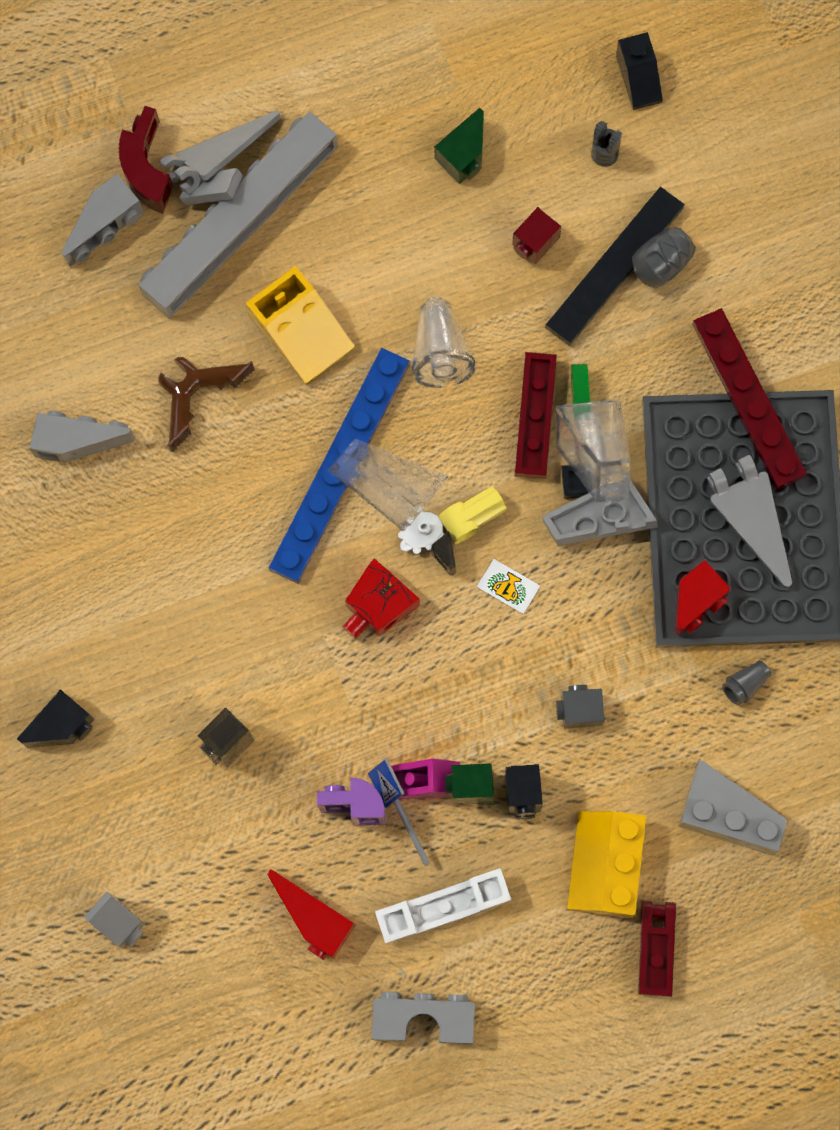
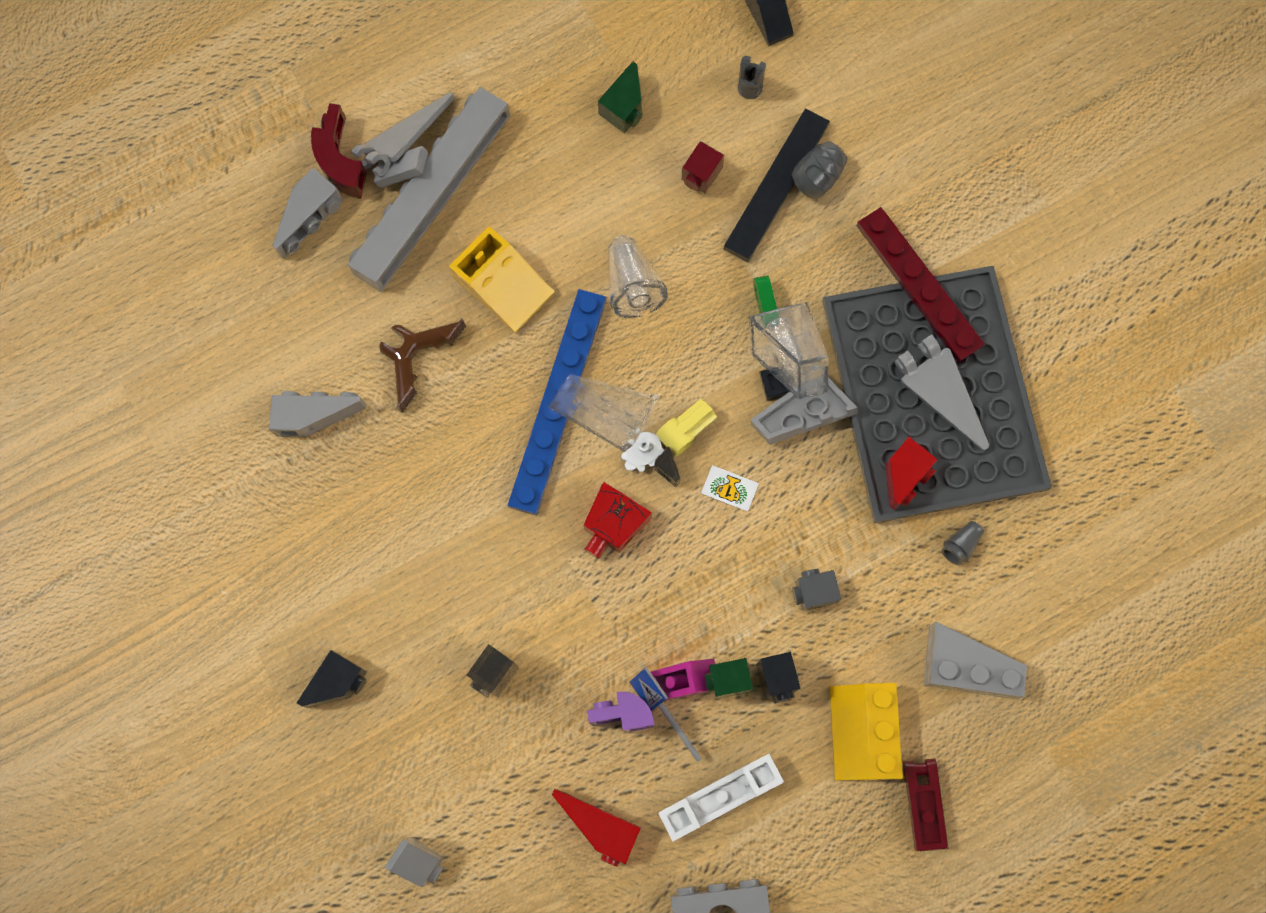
camera: 10 degrees left, 0 degrees up
dark red plate [515,352,557,479] -> none

